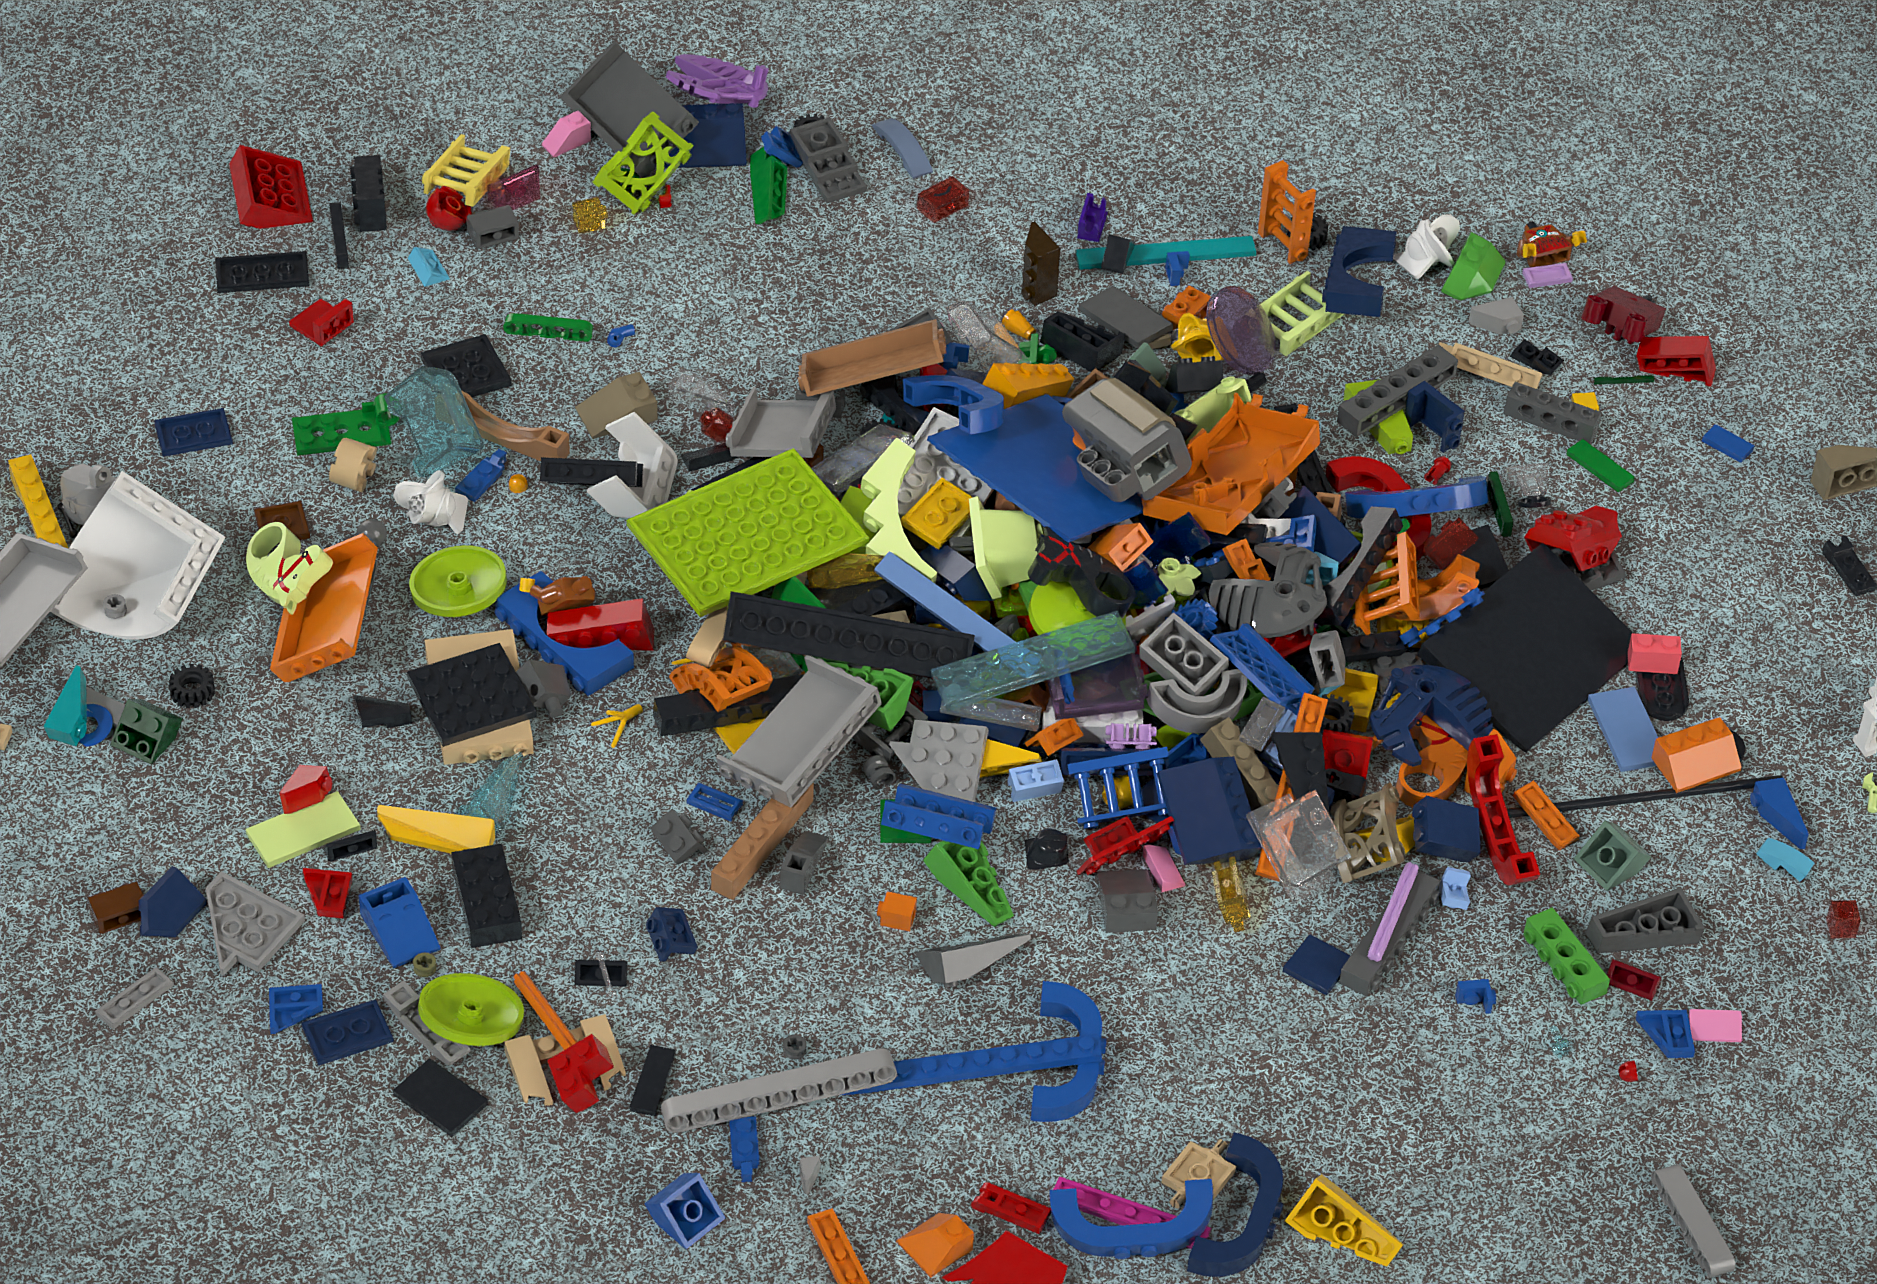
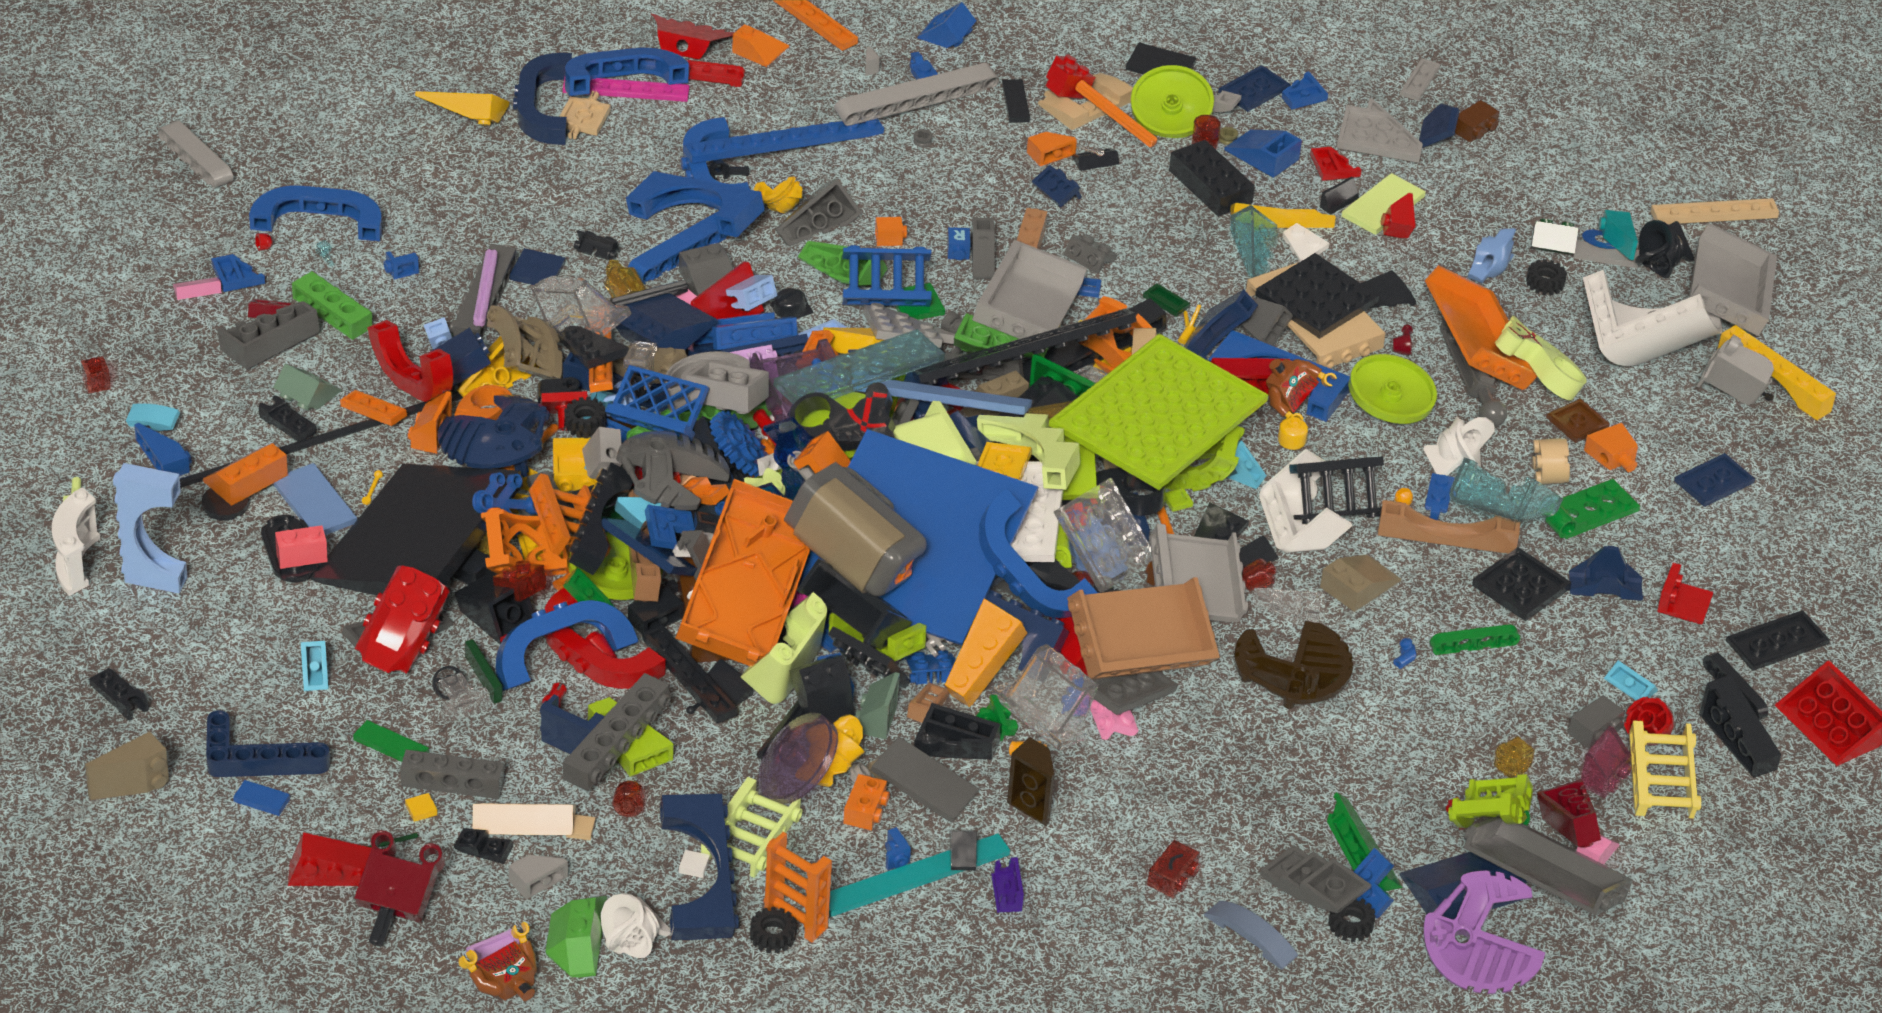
camera: 160 degrees right, 5 degrees down
none -> light blue arch [113,463,187,593]
none -> dark blue beam [206,710,330,777]
none -> blue arch [249,185,382,241]
none -> black plate [258,395,317,443]
none -> medium azure slope [300,641,328,691]
none -> yellow hinge [362,470,383,505]
none -> black hinge [574,230,621,261]
none -> black axle [609,280,688,311]
none -> clear red head [612,780,646,817]
none -> blue arch [626,171,765,237]
none -> blue beam [627,211,728,285]
none -> light blue hinge [726,275,777,311]
none -> yellow helmet [753,176,802,213]
none -> blue brick [947,227,970,260]
none -> orange slope [1027,132,1077,166]
none -> dark green tile [1143,283,1190,317]
none -> dark blue arch [1184,289,1258,362]
none -> clear red wheel [1191,115,1221,149]
none -> dark brown piece [1234,620,1353,709]
none -> yellow head [1278,417,1308,450]
none -> white wing [1282,223,1329,262]
none -> dark red bar [1393,324,1413,356]
none -> medium blue piece [1468,228,1516,283]
none -> dark red wedge [1537,779,1601,848]
none -> dark blue piece [1569,545,1644,601]
none -> orange torso [1584,423,1638,472]
none -> black helmet [1635,220,1694,278]

